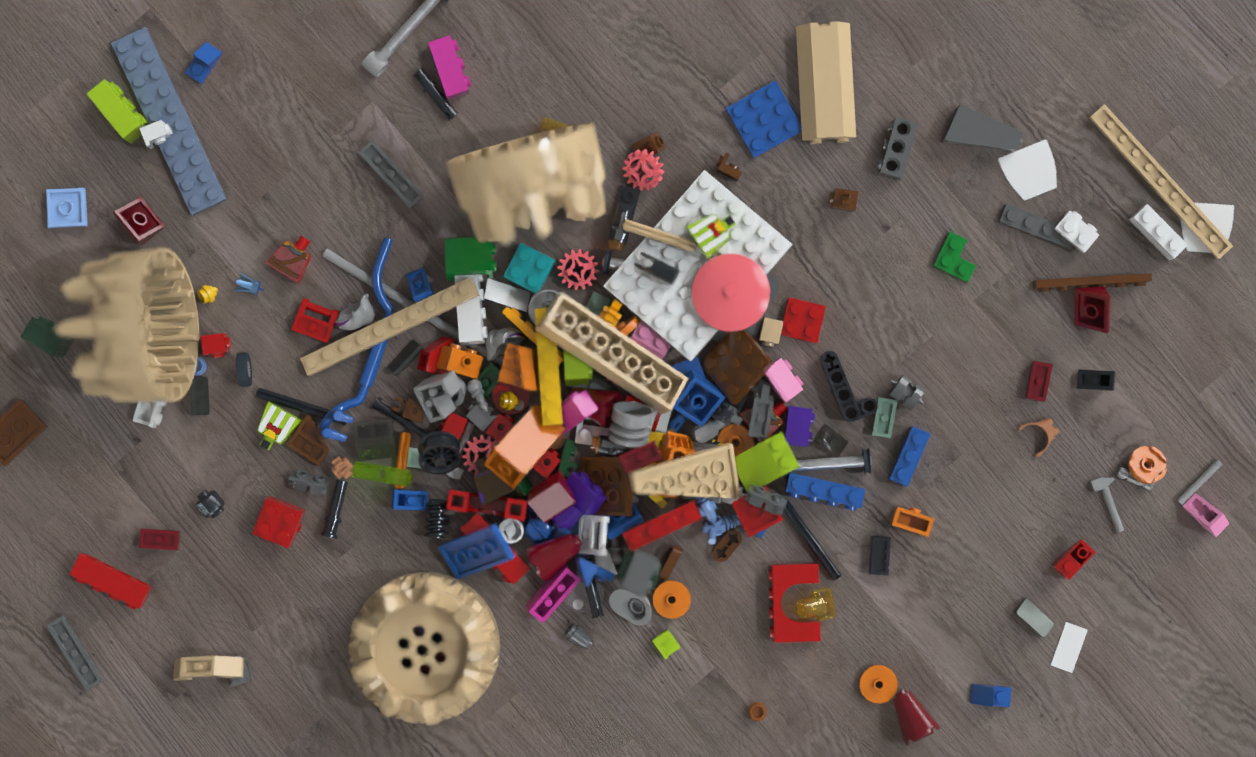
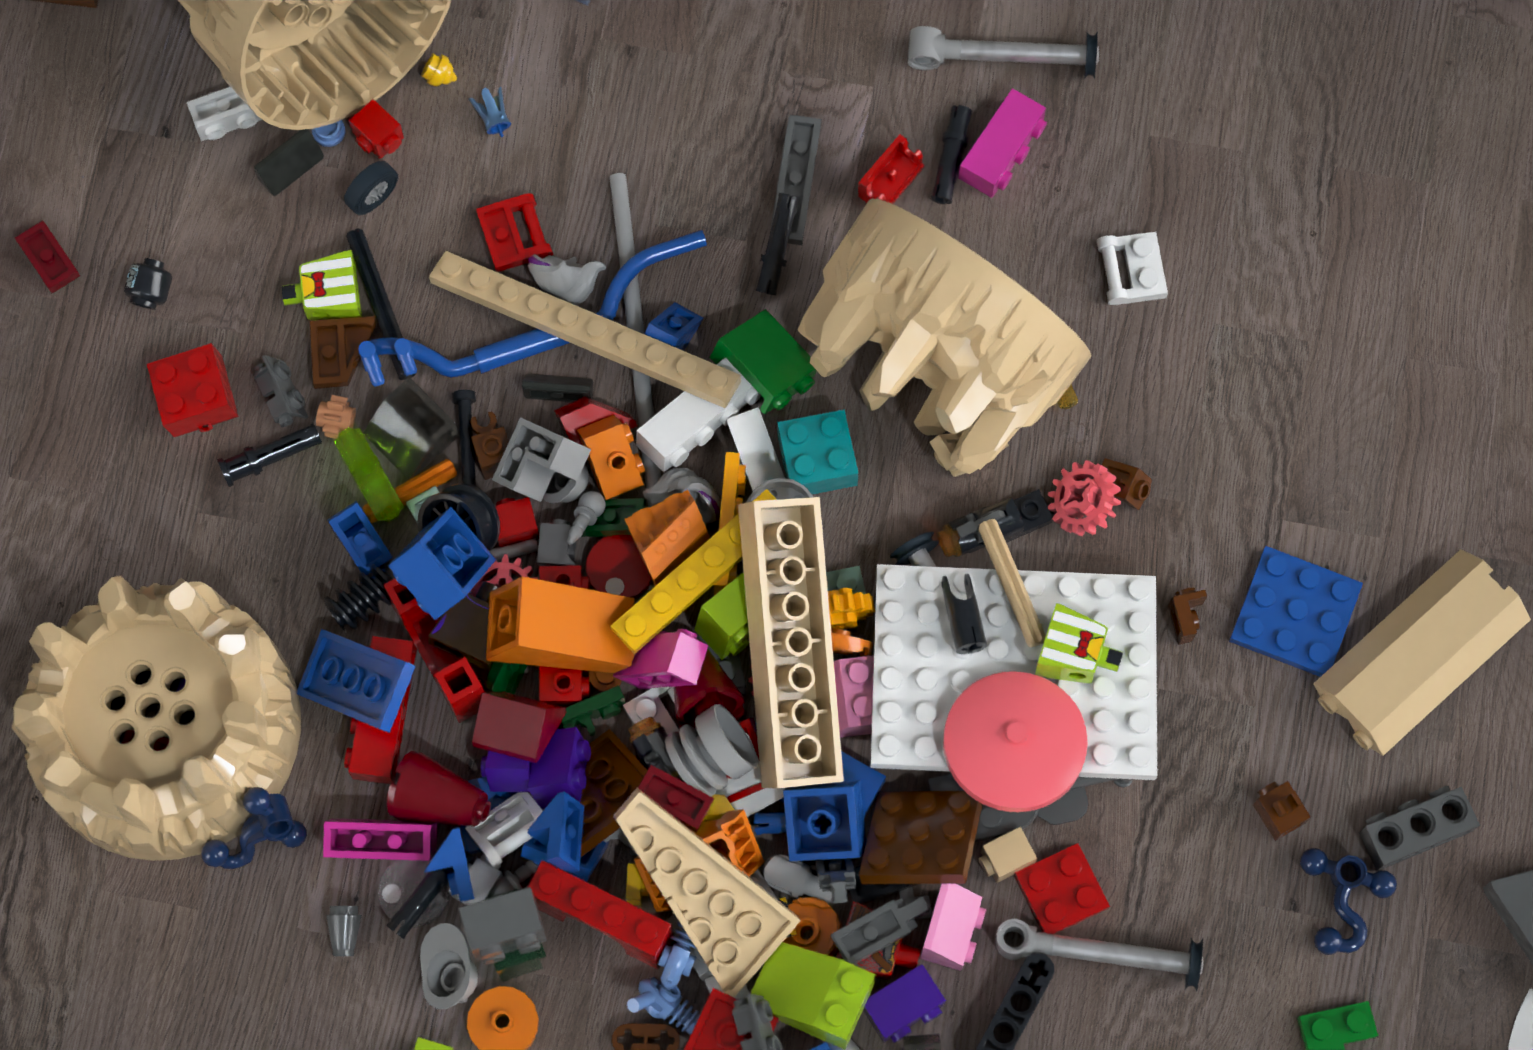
camera: 50 degrees right, 15 degrees down
torso [266,235,312,284] -> none
white wheel [499,518,524,543] -> none
yellow plate [500,391,520,411] -> none
blue piece [520,504,556,544] -> none
coral gear [557,249,599,291] -> none
reddish brown beam [658,544,683,581] -> none
none -> dark blue piece [201,786,307,869]
none -> blue brick [389,507,496,620]
none -> blue slope [527,791,584,873]
none -> black pin [755,193,800,296]
none -> red hinge [858,134,925,204]
none -> piece [995,919,1203,992]
none -> white plate [1097,232,1168,305]
none -> dark blue piece [1300,848,1397,955]

